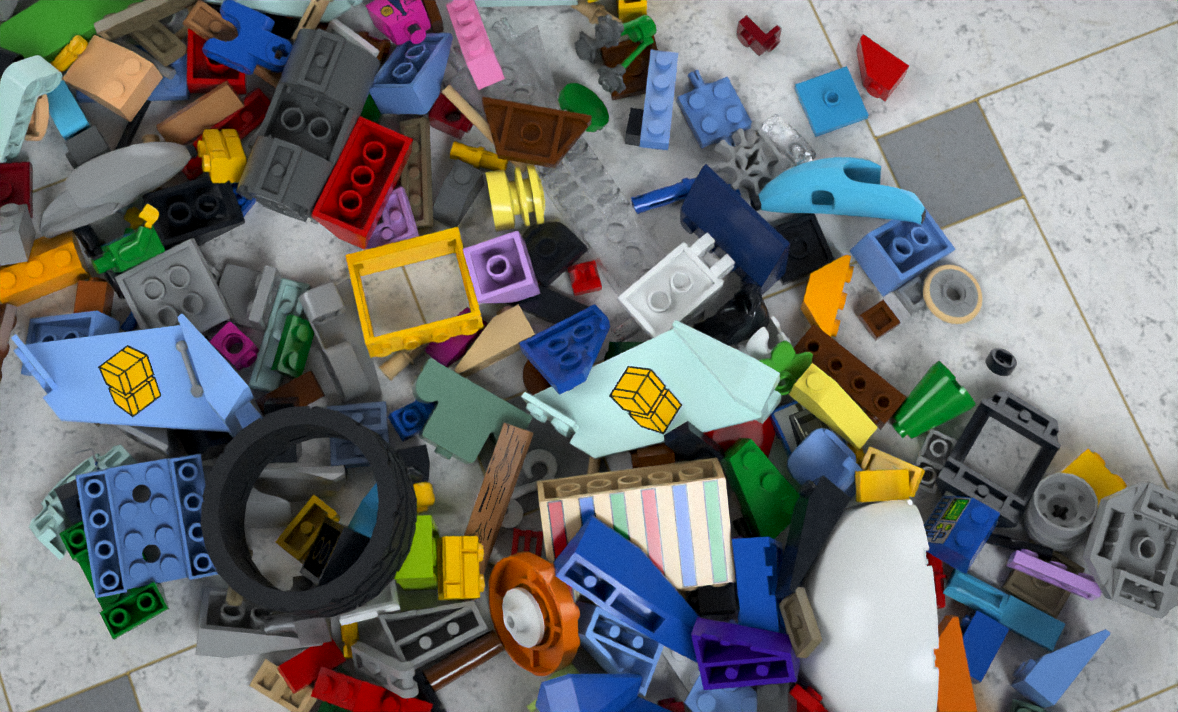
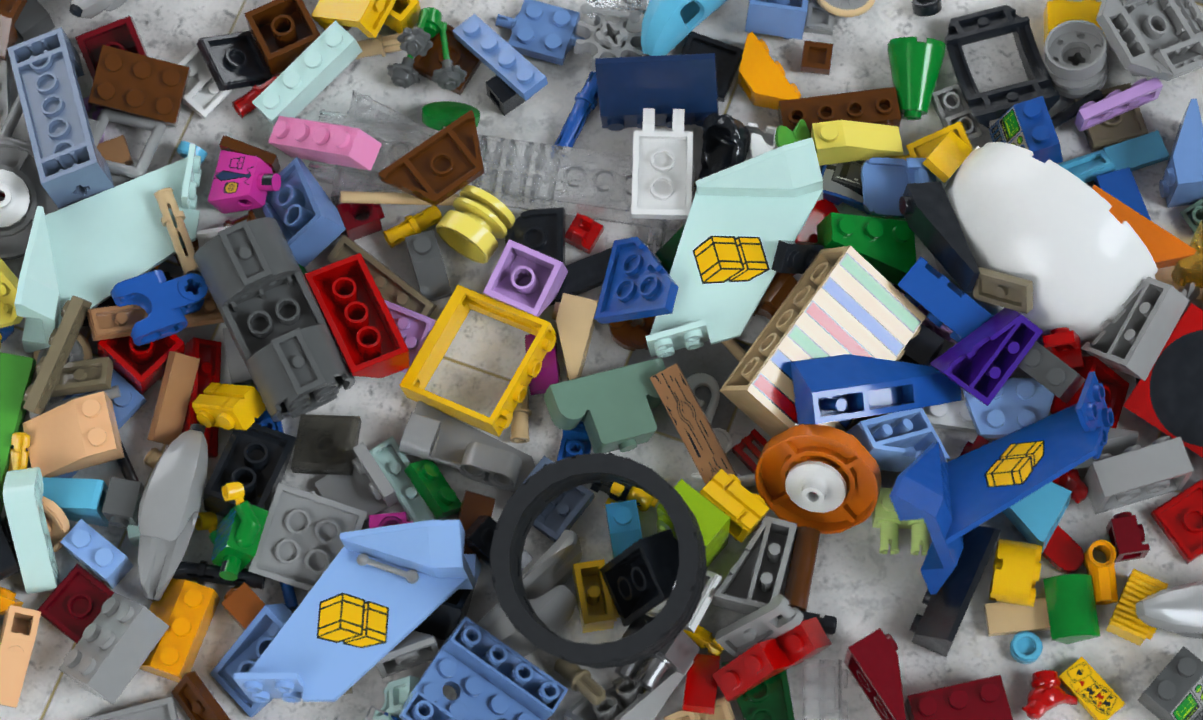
camera: 45 degrees left, 5 degrees down
none -> light blue brick [60,519,133,589]
none -> clear smoke plate [291,414,362,475]

